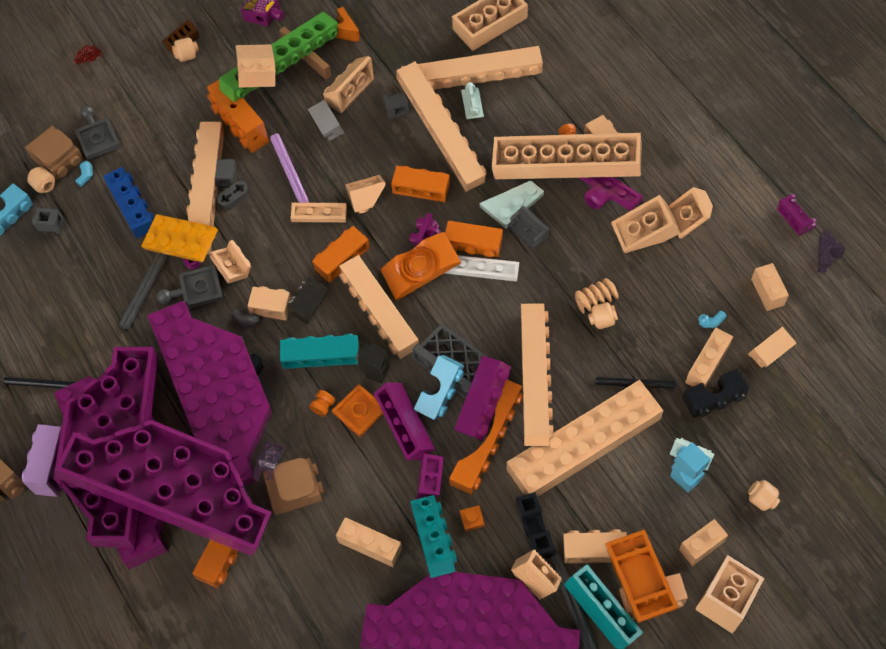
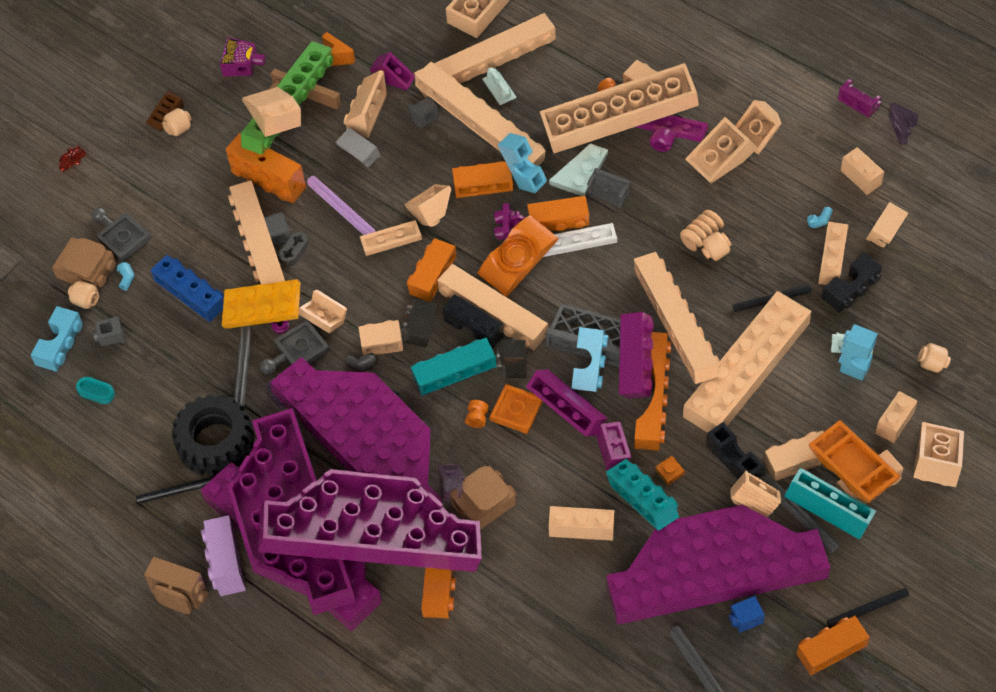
camera: 20 degrees left, 5 degrees down
none -> teal tile [76,377,115,404]
none -> black tyre [172,394,255,476]
none -> magenta slope [369,52,415,90]
none -> black arch [442,294,504,350]
none -> medium azure arch [498,133,547,193]

